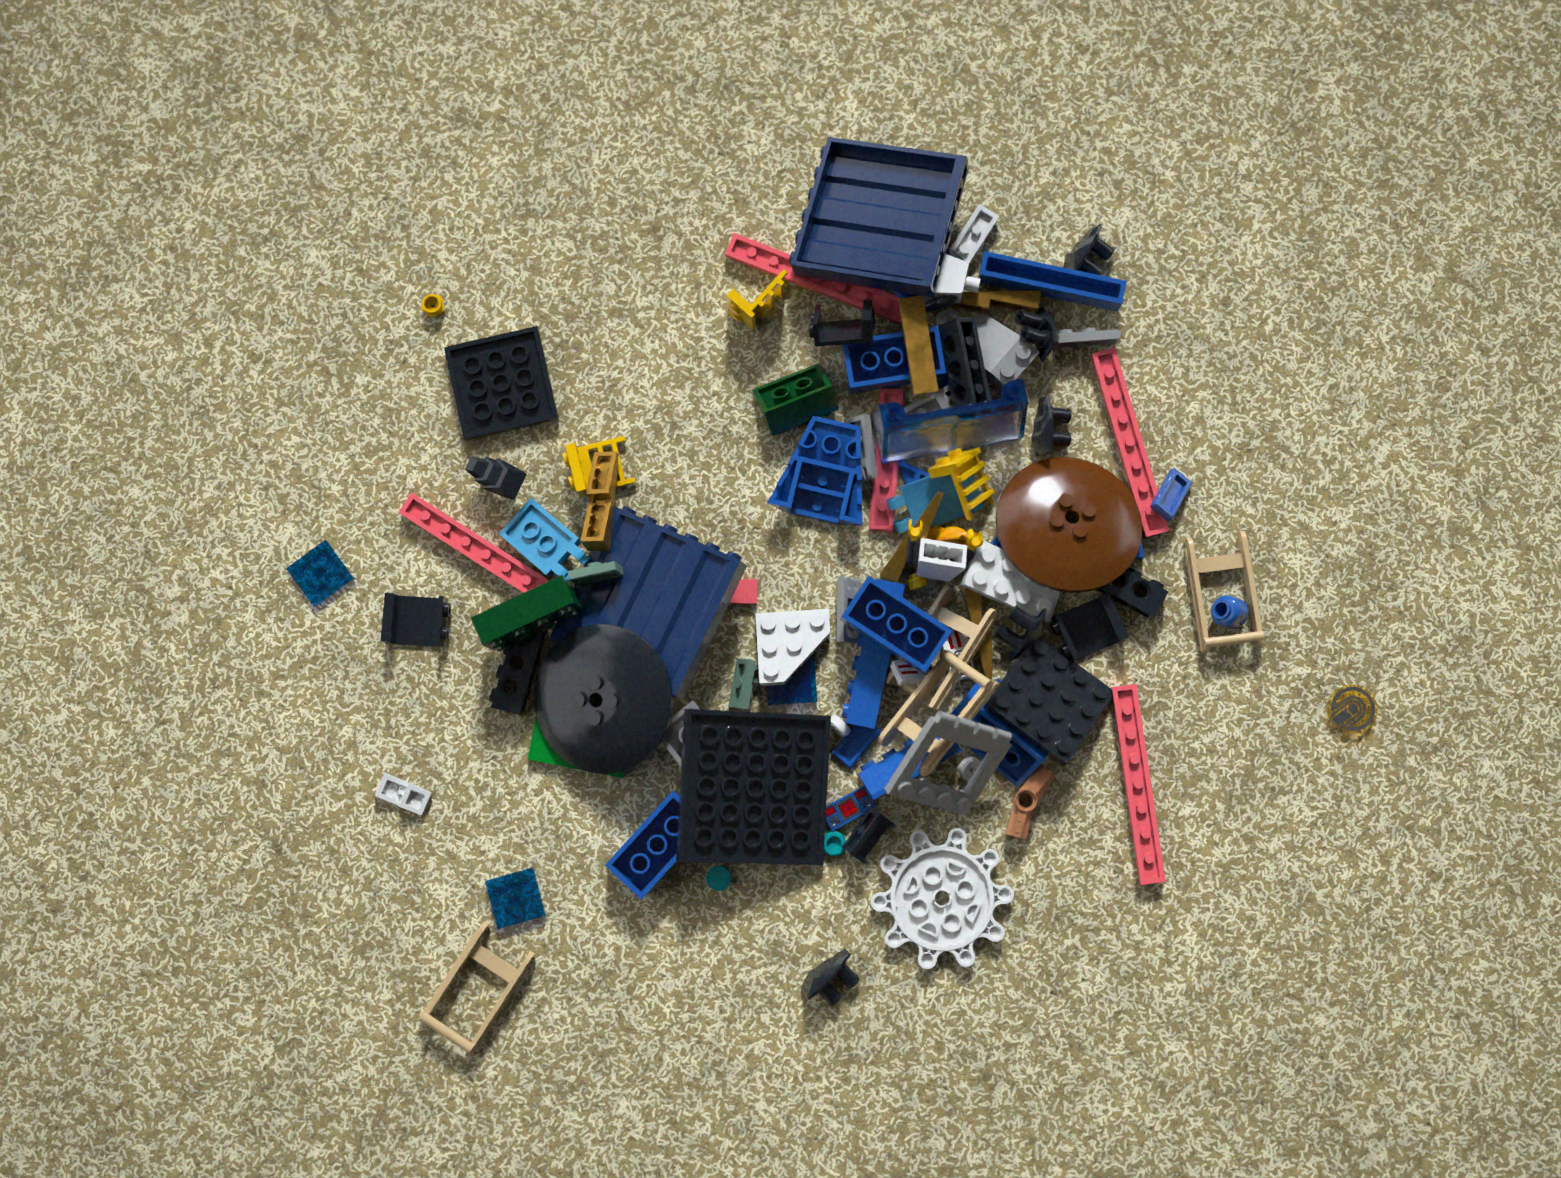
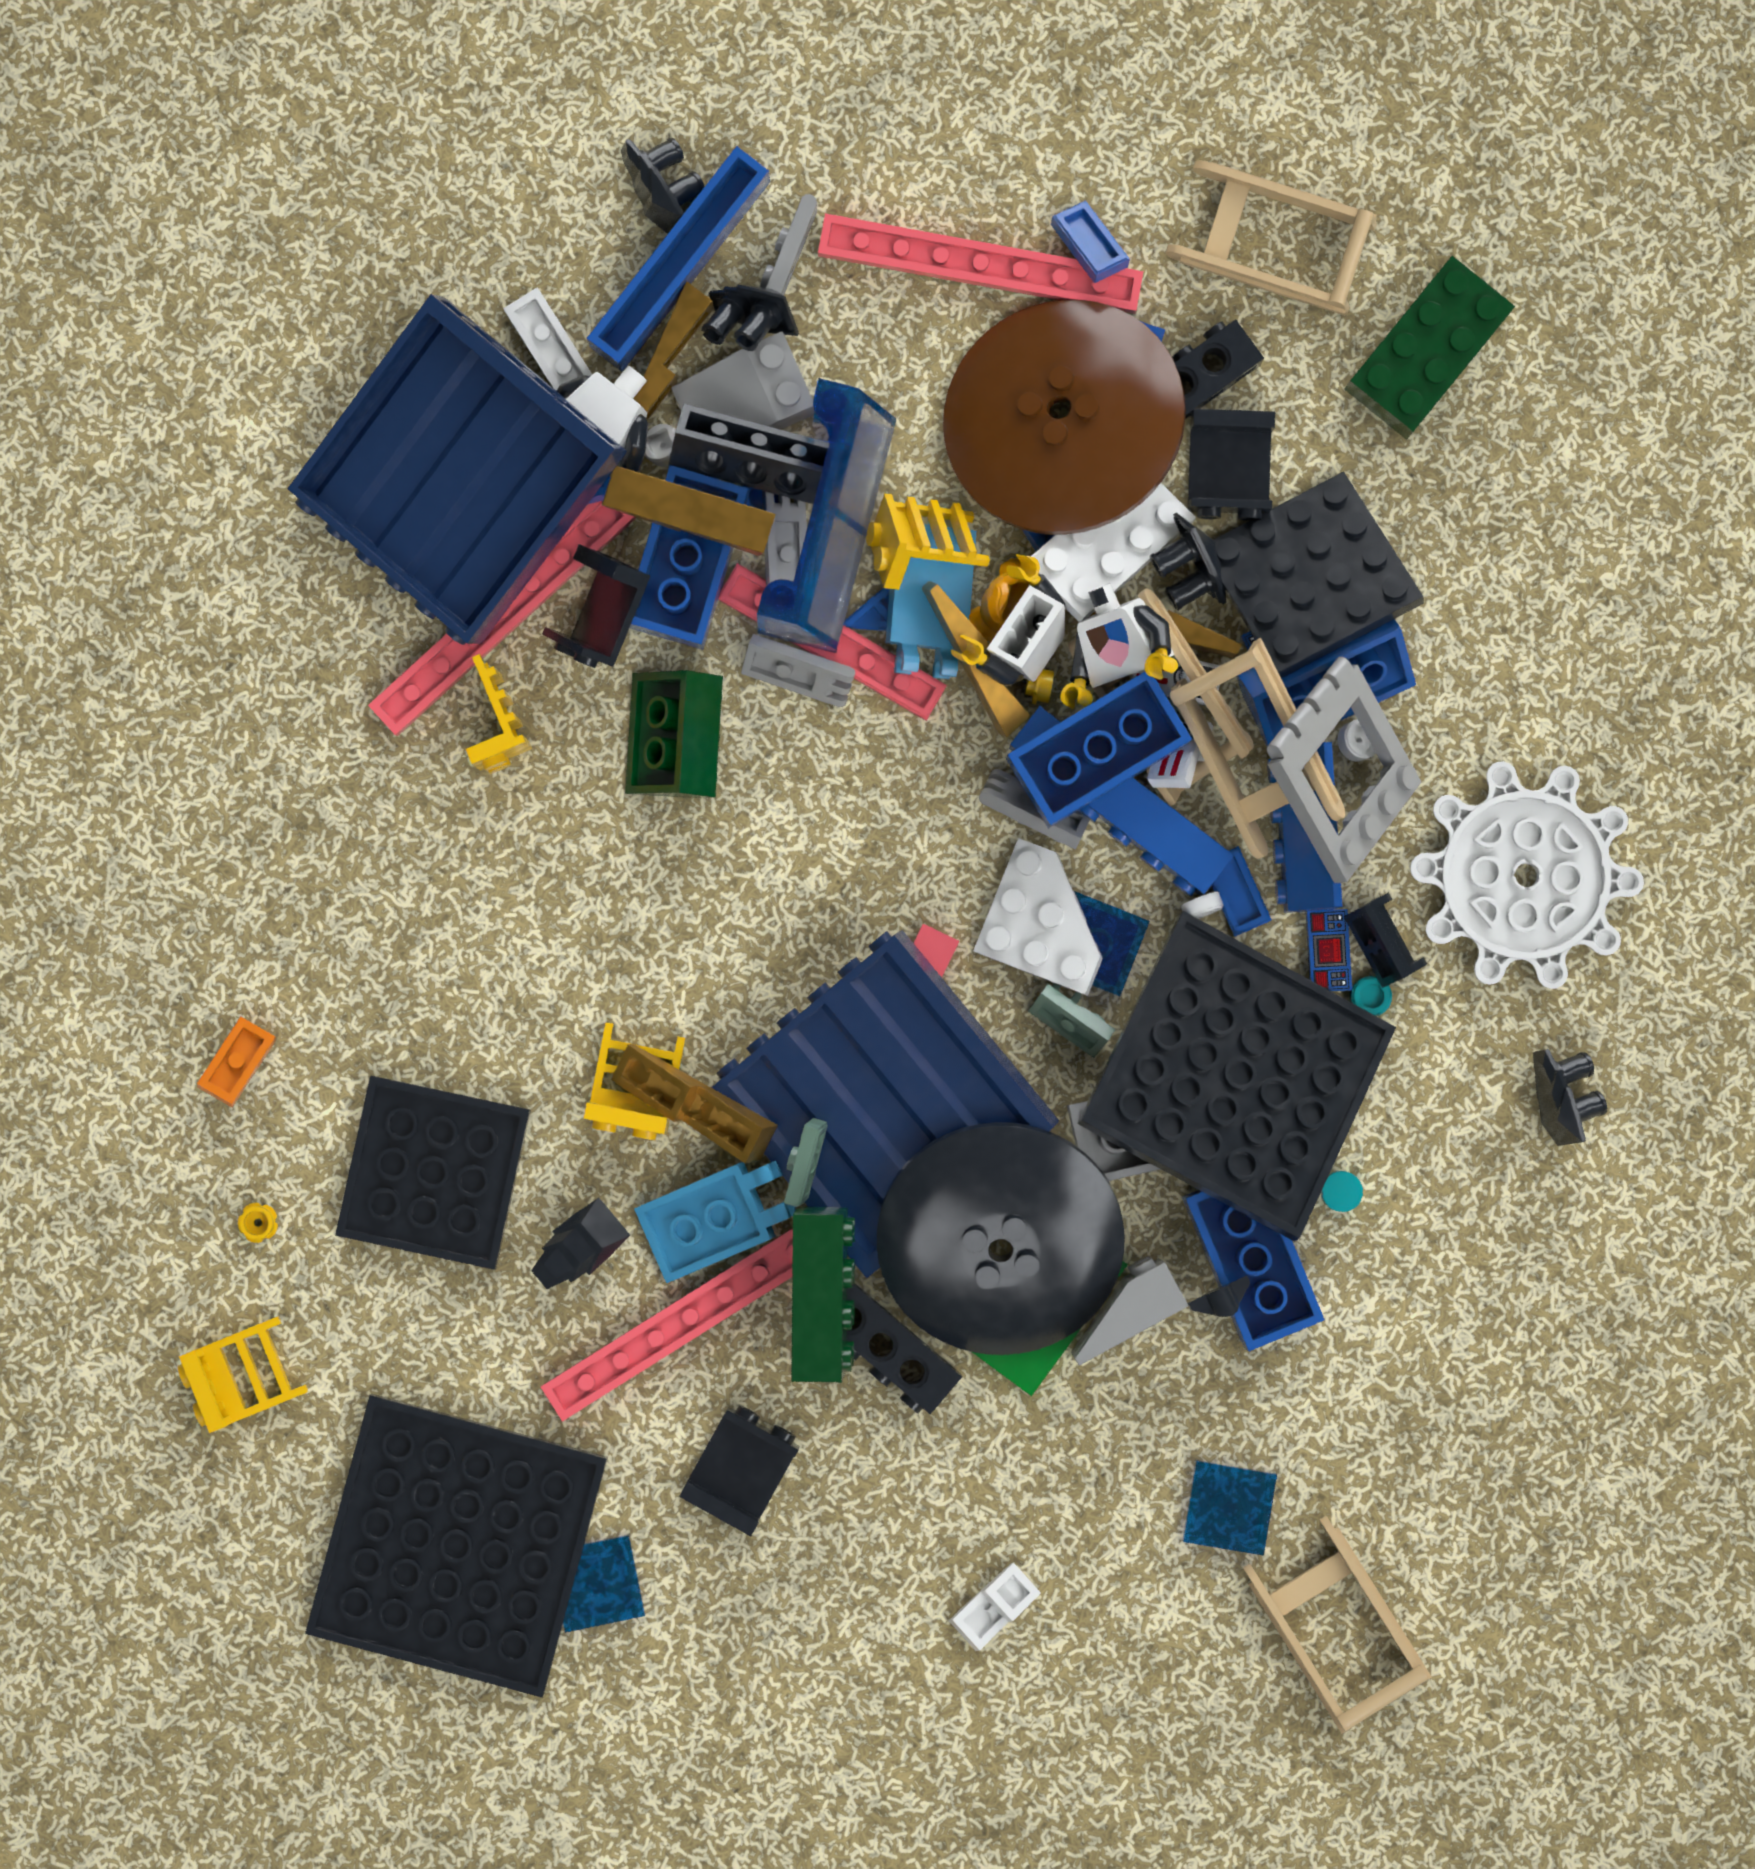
camera: 70 degrees left, 5 degrees up
blue wedge [767,416,863,526] -> none
nougat piece [1005,765,1056,840] -> none
black connector [1031,395,1072,456] -> none
coral plate [1111,684,1166,885] -> none
blue head [1211,595,1249,629] -> none
tile [1327,684,1378,733] -> none
none -> yellow plate [177,1316,309,1433]
none -> orange plate [197,1016,276,1108]
none -> black plate [305,1394,608,1698]
none -> torso [1060,583,1178,709]
none -> light grey slope [1071,1256,1188,1366]
none -> black piece [1187,1275,1250,1317]
none -> dark green brick [1344,256,1515,440]

